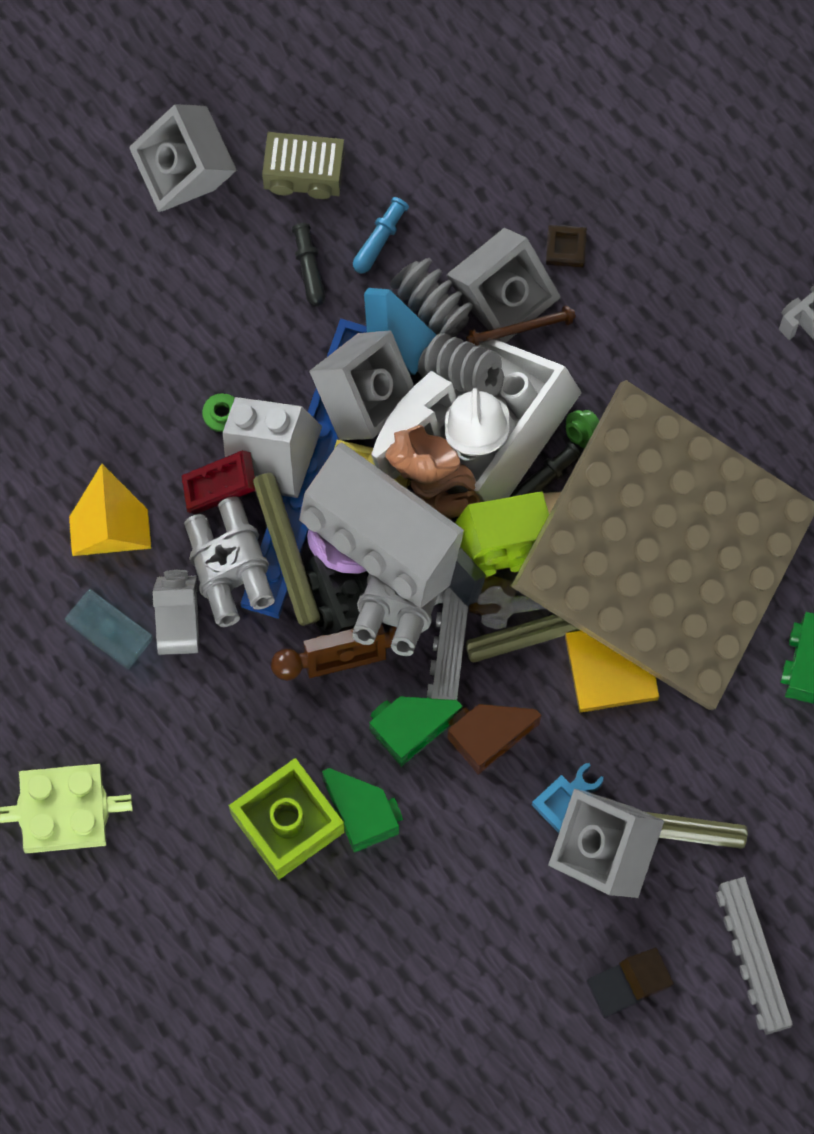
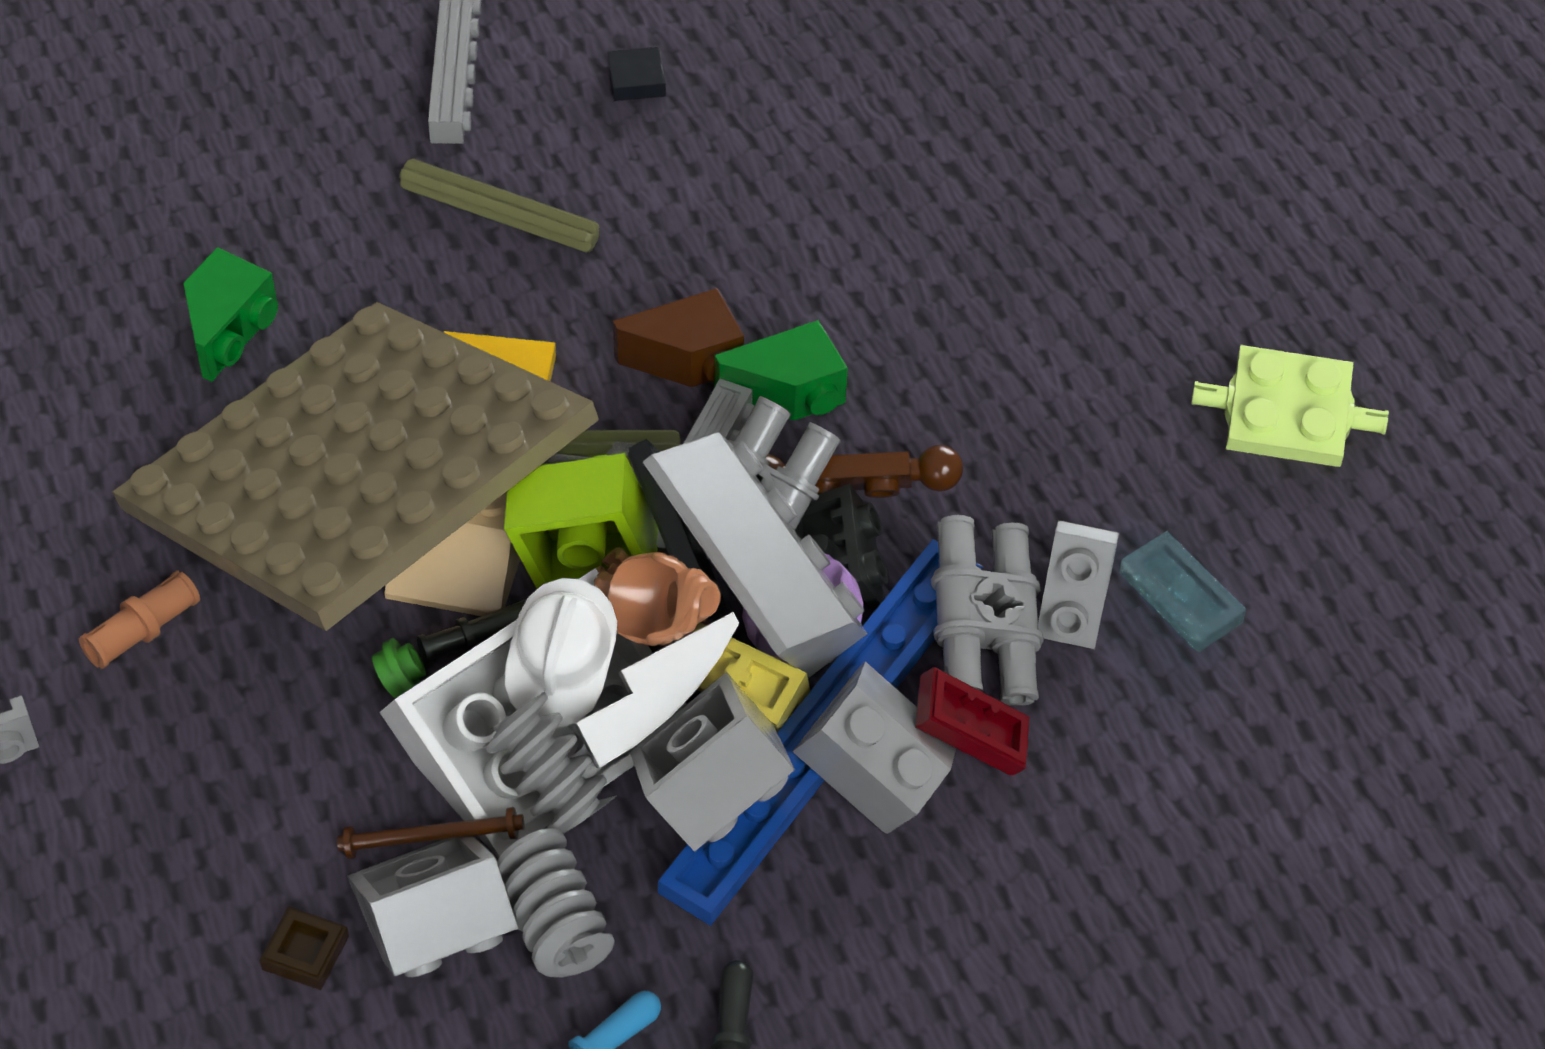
camera: 165 degrees left, 20 degrees down
yellow slope [69,464,151,556] -> none
bright green plate [202,393,235,432] -> none
lime brick [229,758,345,880] -> none
olive axle [253,473,320,626] -> none
green slope [322,768,403,853] -> none
dark azure slope [364,288,436,375] -> none
dark azure plate [532,763,604,833] -> none
light grey slope [548,789,664,898] -> none
dark brown tile [619,947,674,1000] -> none
none -> nougat pin [79,570,200,669]

